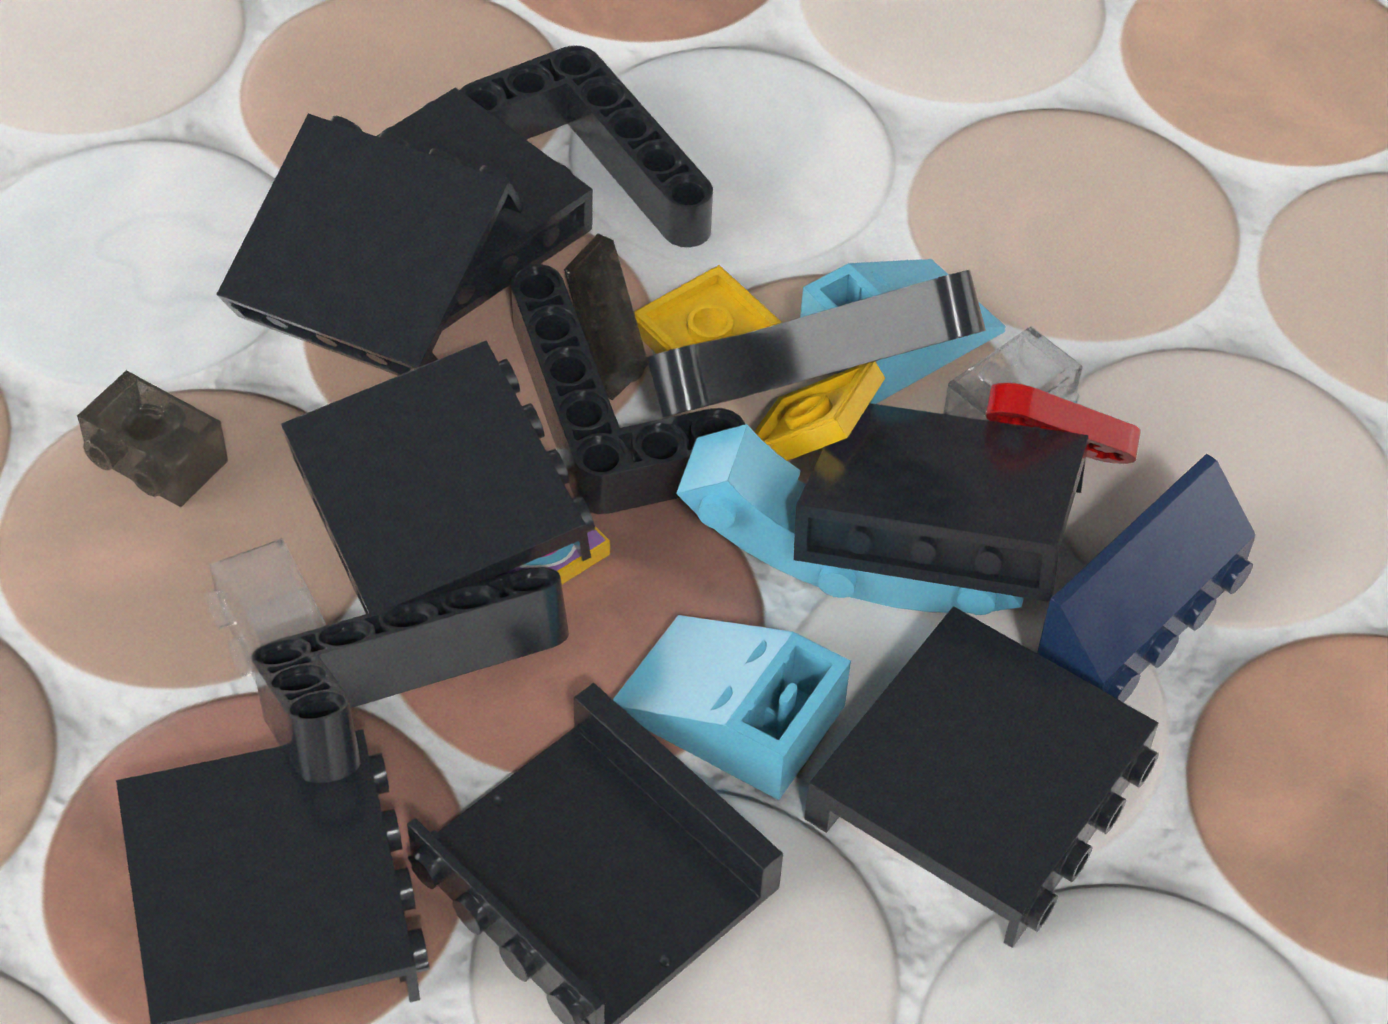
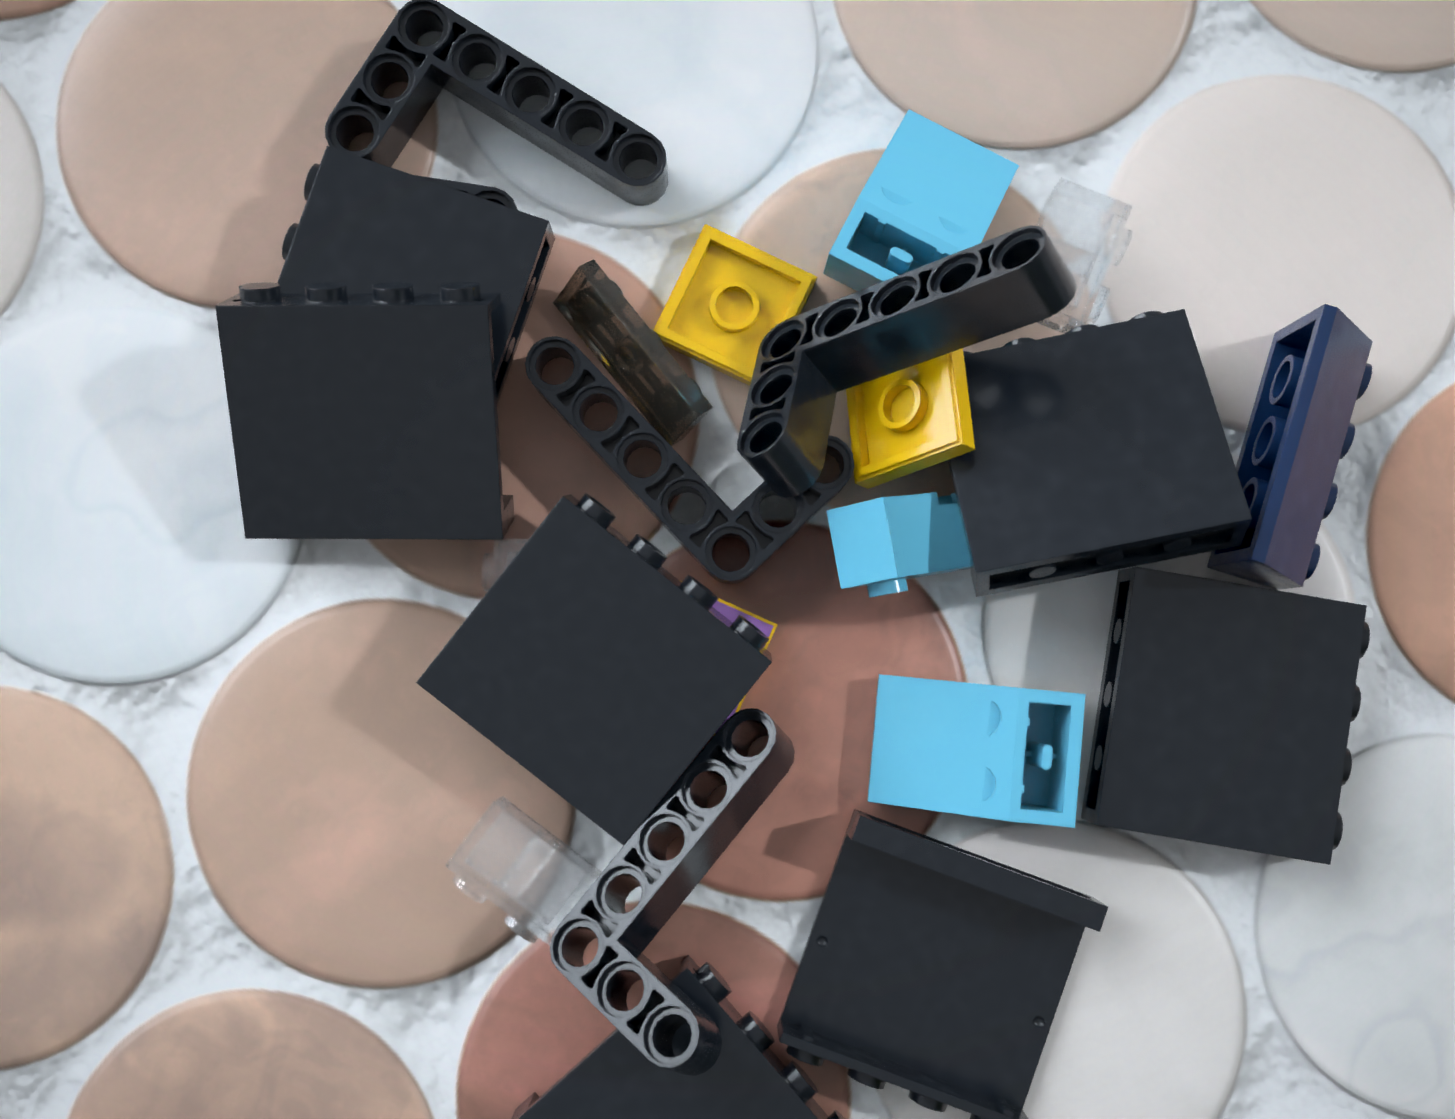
camera: 30 degrees left, 35 degrees up
clear smoke brick [77,370,228,507] -> none
red beam [986,383,1141,464] -> none

